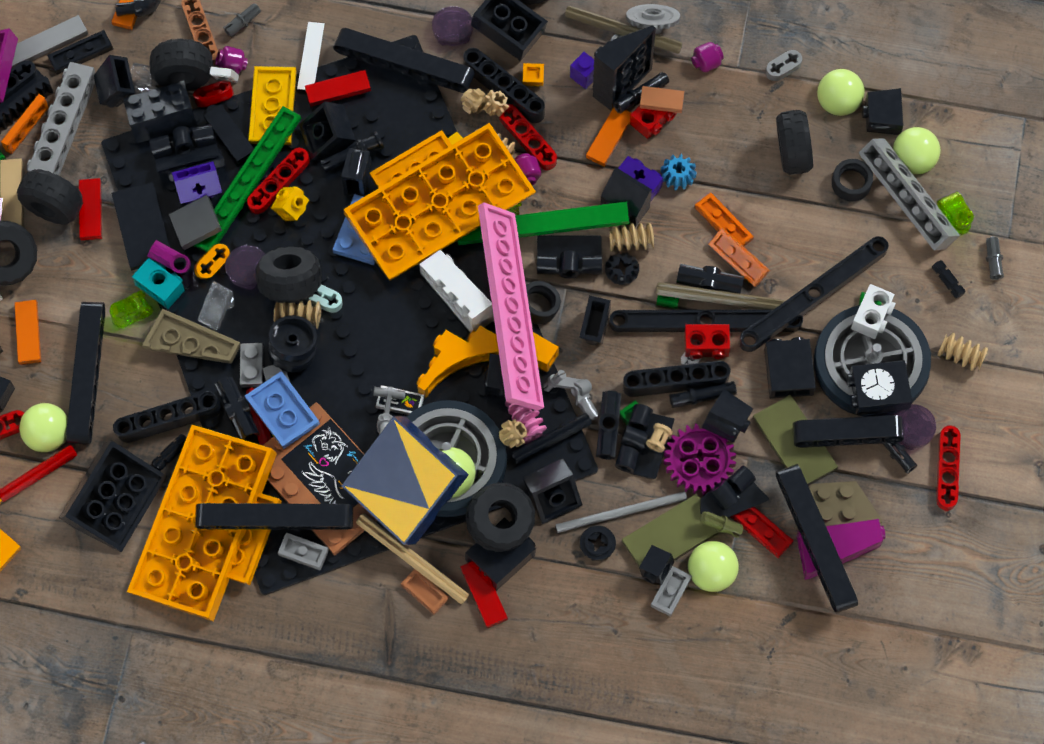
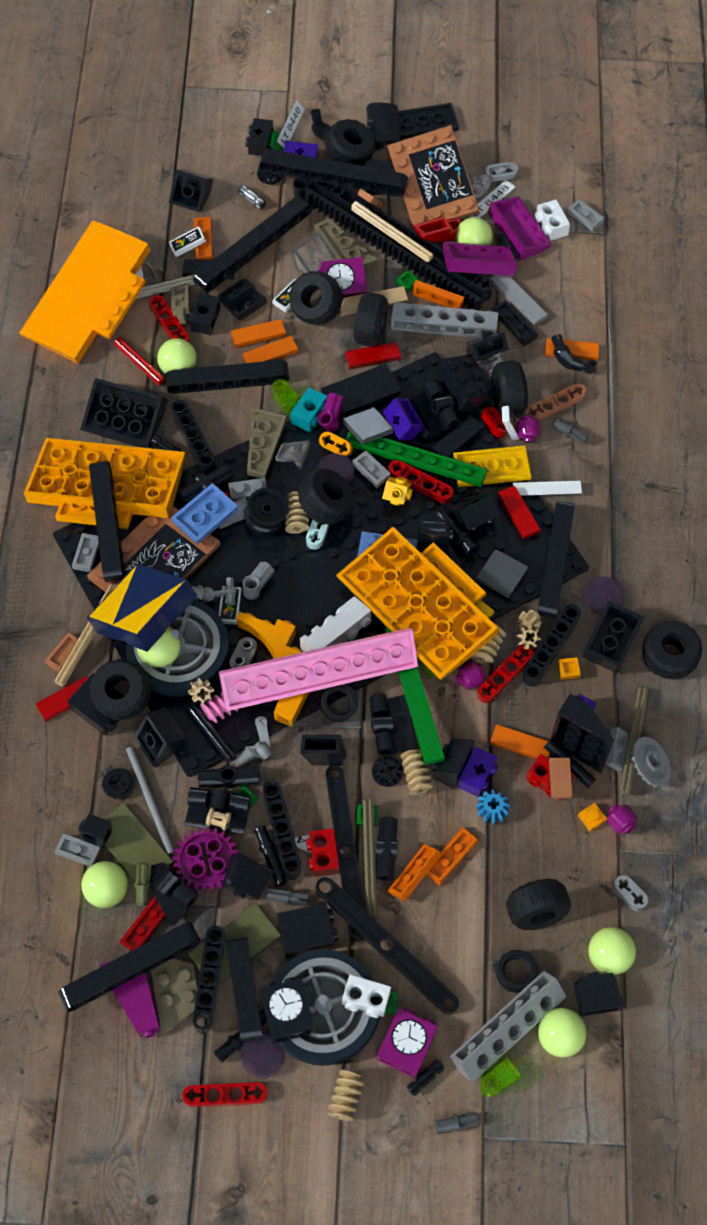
camera: 80 degrees right, 5 degrees down
none -> black beam [193,926,225,1034]
none -> light grey plate [230,637,257,669]
none -> orange tile [243,336,298,363]
none -> light grey piece [243,562,274,600]
none -> dark grey axle [266,888,308,907]
none -> light grey plate [352,451,391,488]
none -> magenta brick [376,1008,438,1078]
none -> dark grey tile [476,549,528,598]
none -> light orange plate [578,803,607,831]

